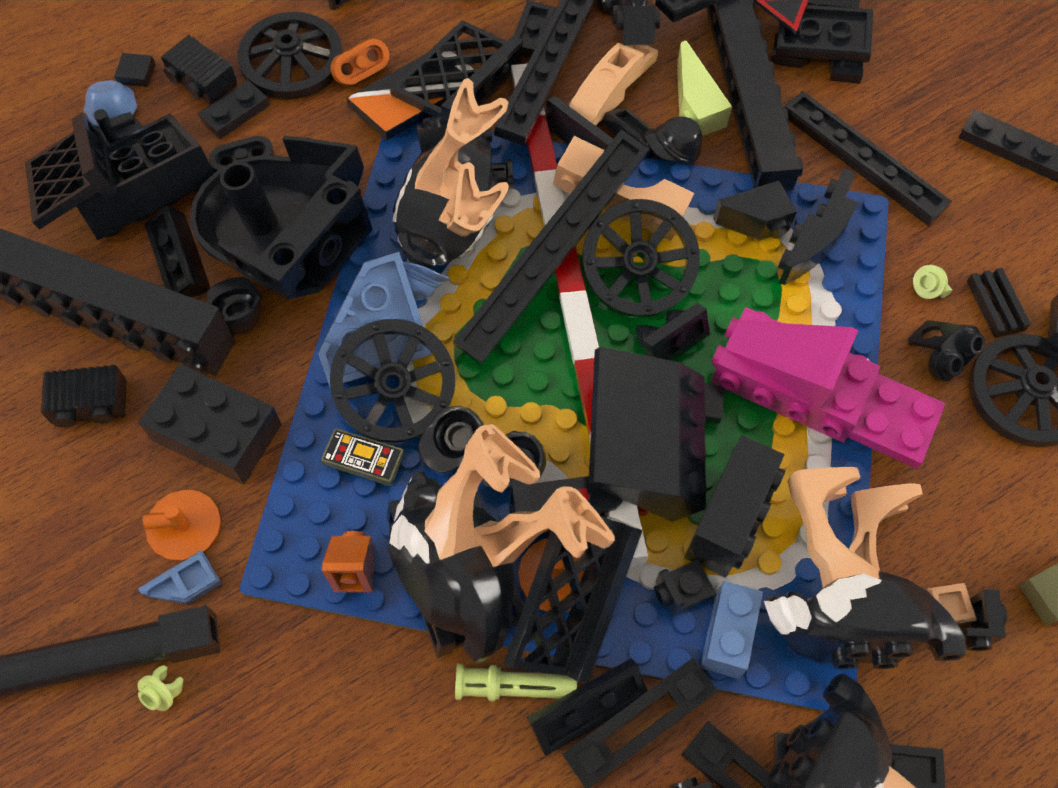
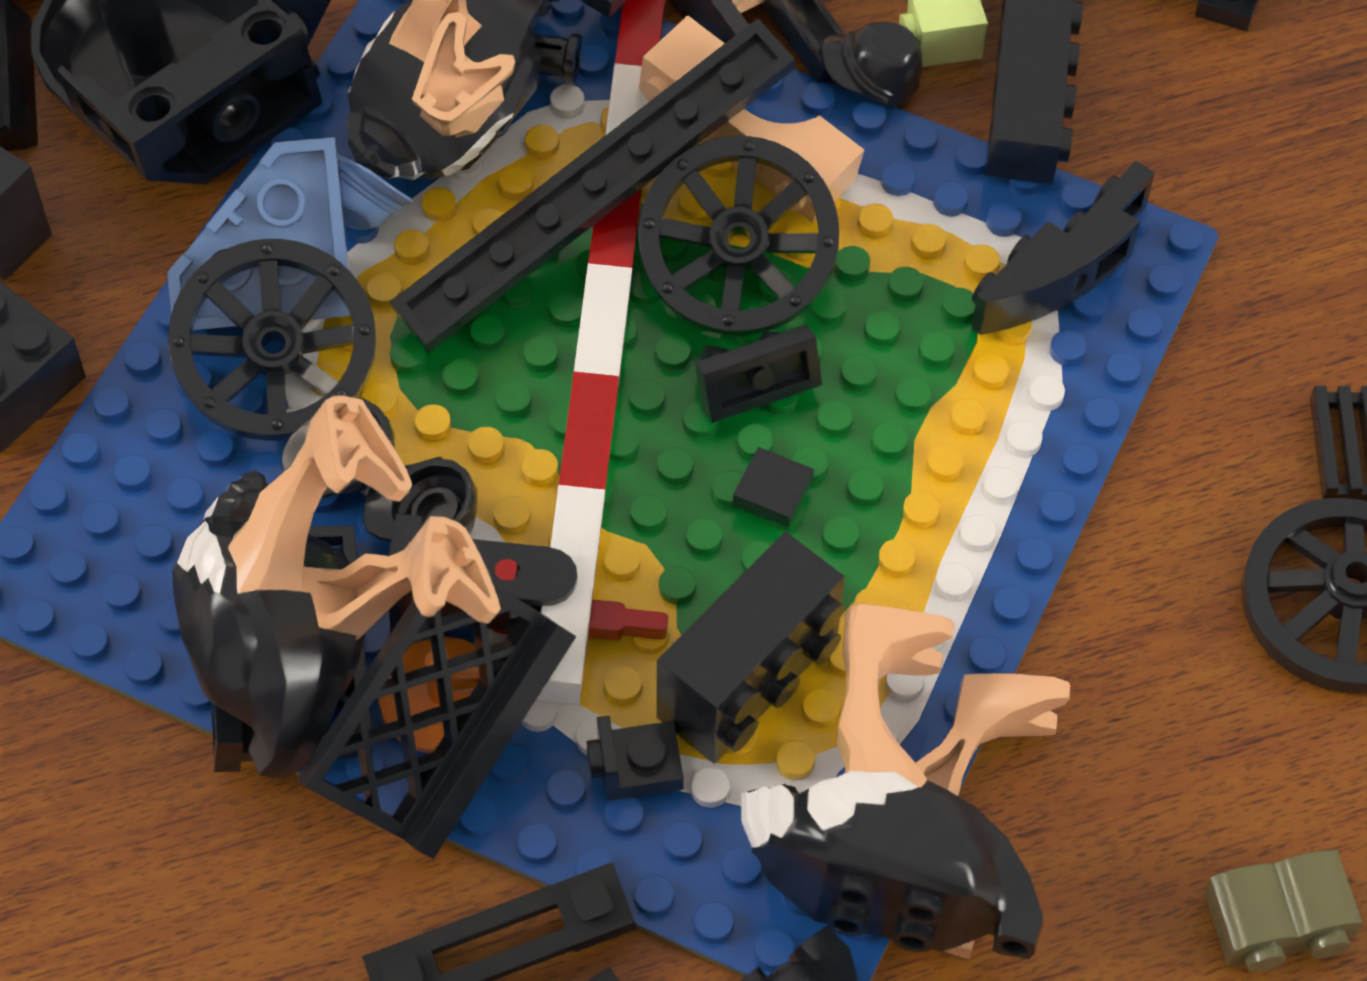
camera: 15 degrees right, 5 degrees down
black hat [207,277,263,334] -> none
tile [321,428,405,487] -> none
orange slope [322,531,375,592] -> none
yellowish green pin [455,663,577,702] -> none
black tile [526,658,648,756] -> none
black slope [588,347,706,522] -> none
medium blue brick [700,581,763,679] -> none
dark pink wedge [710,307,946,469] -> none
black slope [713,181,797,240] -> none
black tile [783,91,952,226] -> none
black bracket [907,320,985,381] -> none
yellowish green plate [913,265,953,299] -> none
light nougat tile [926,583,977,626] -> none
black bracket [961,590,1007,651] -> none

